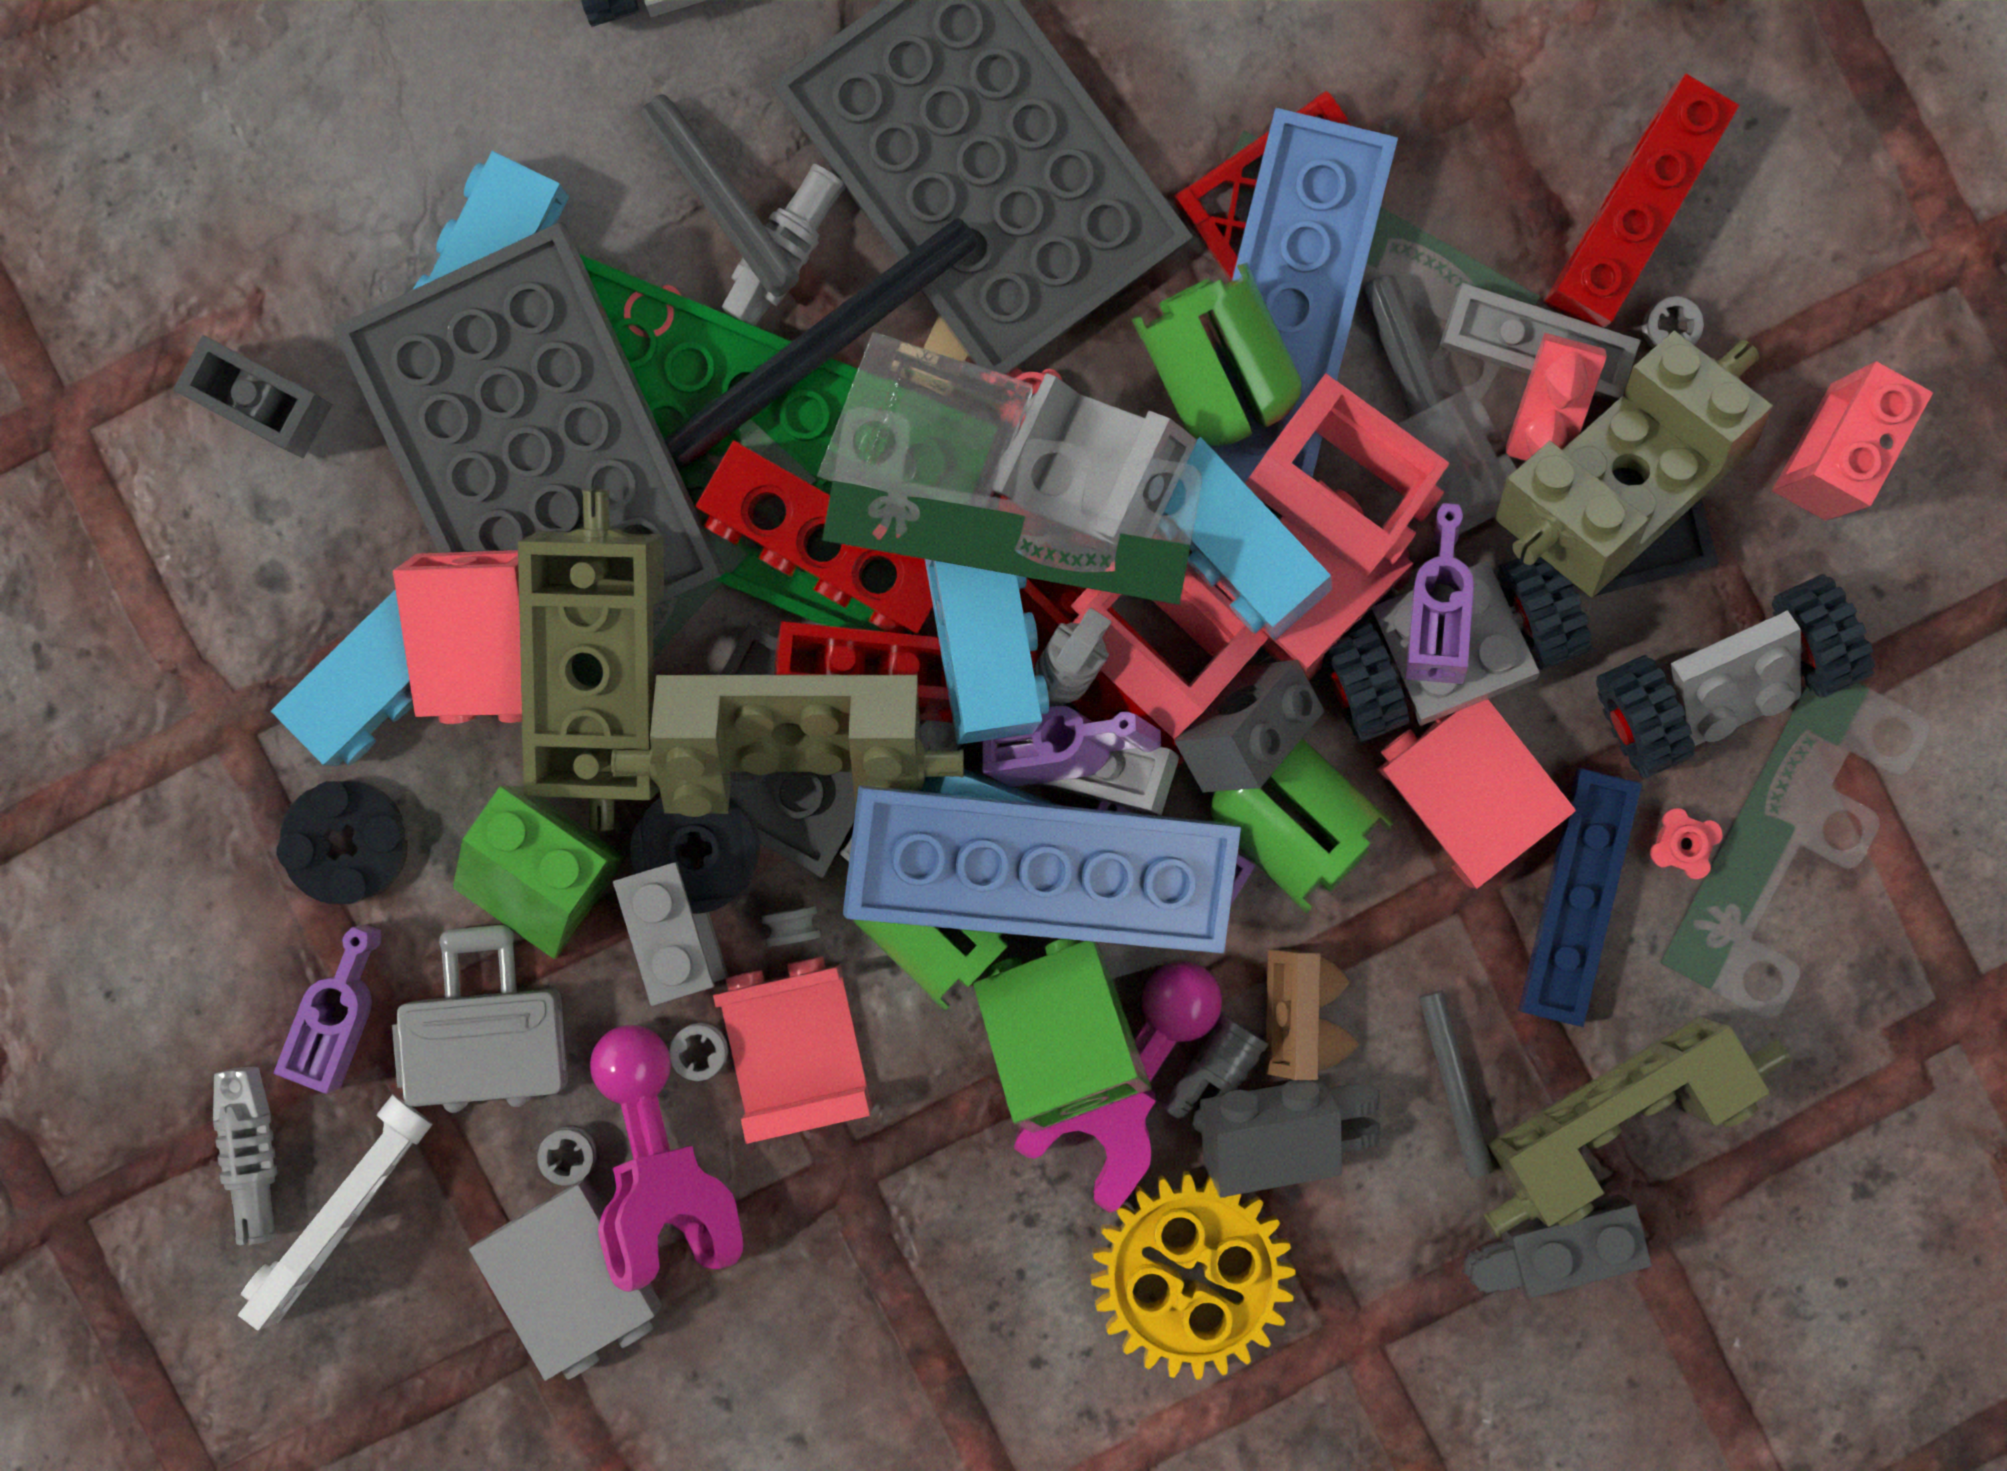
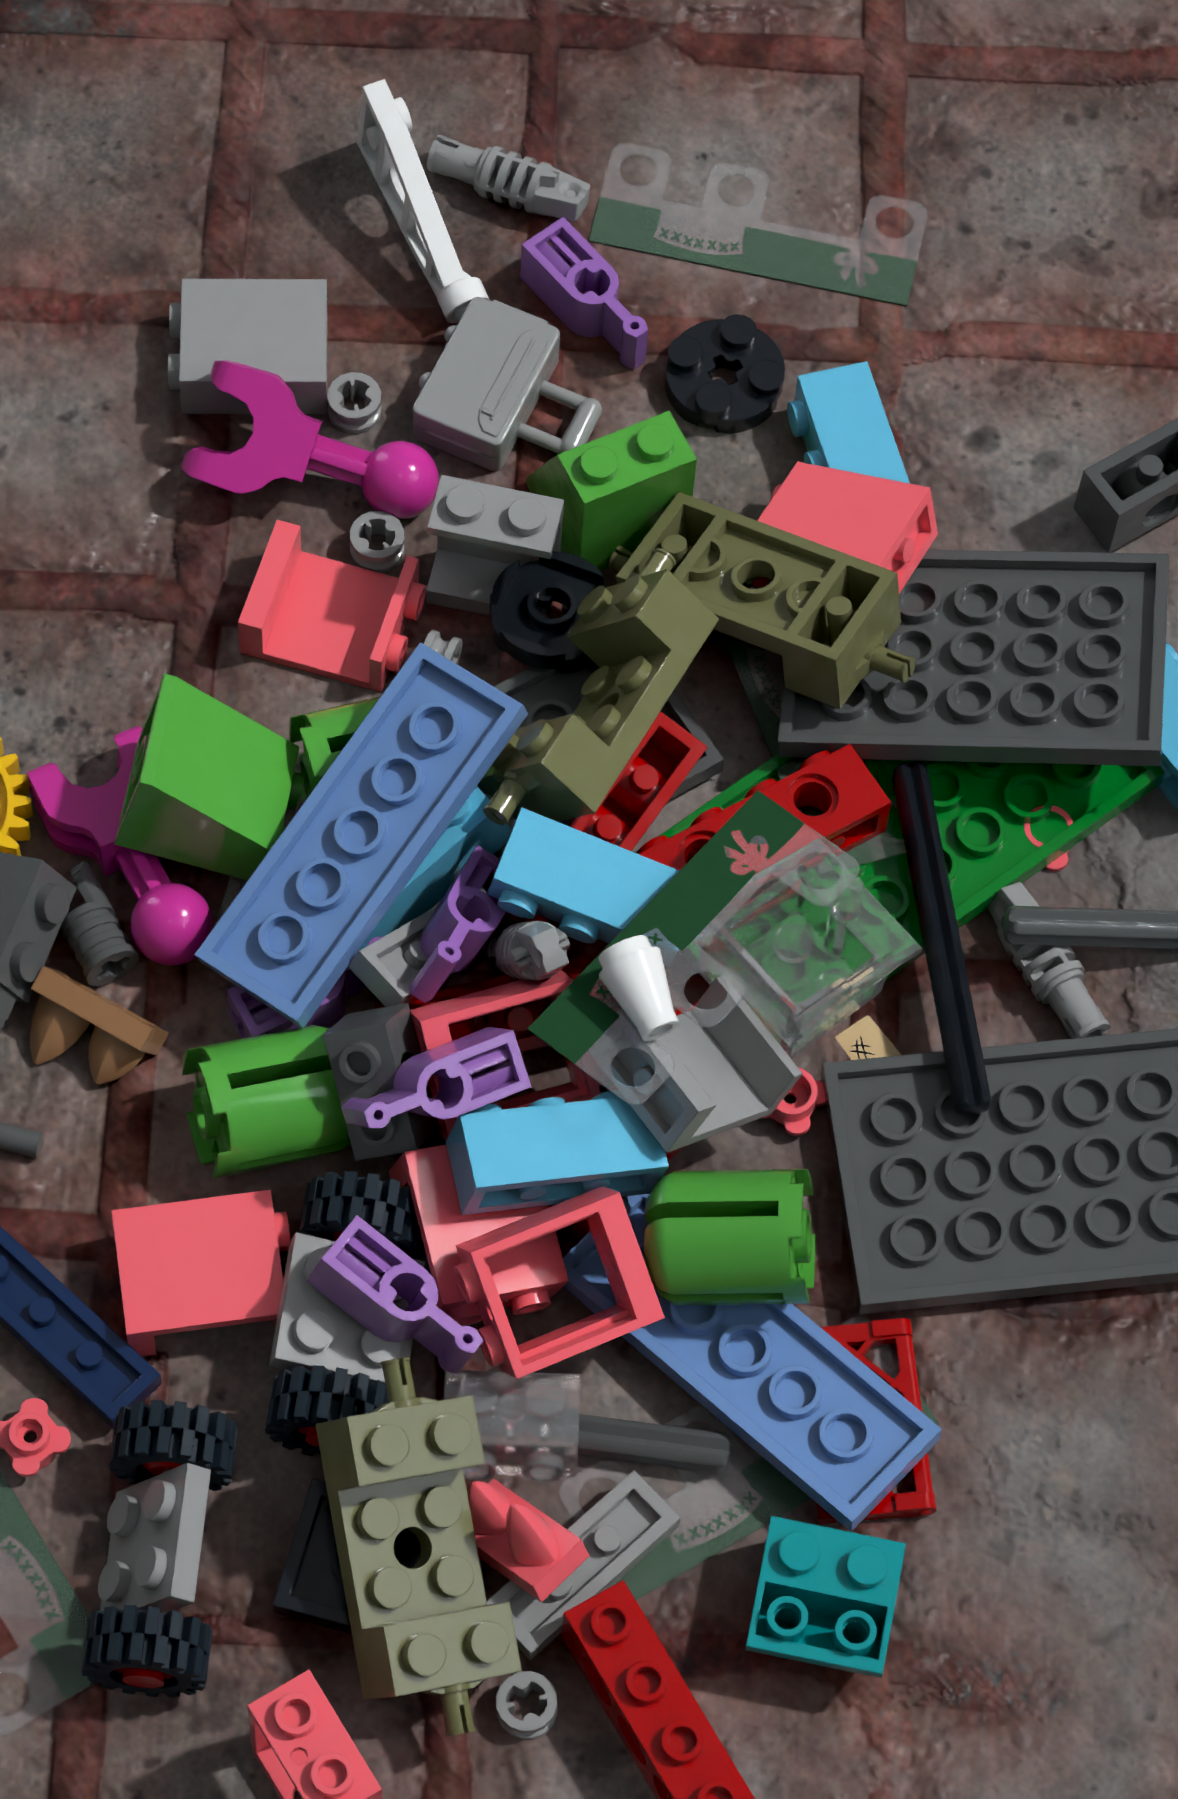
camera: 115 degrees right, 25 degrees down
none -> medium lavender piece [341,1027,532,1128]
none -> clear piece [589,143,928,306]
none -> white cone [598,935,680,1041]
none -> teal slope [745,1516,906,1678]

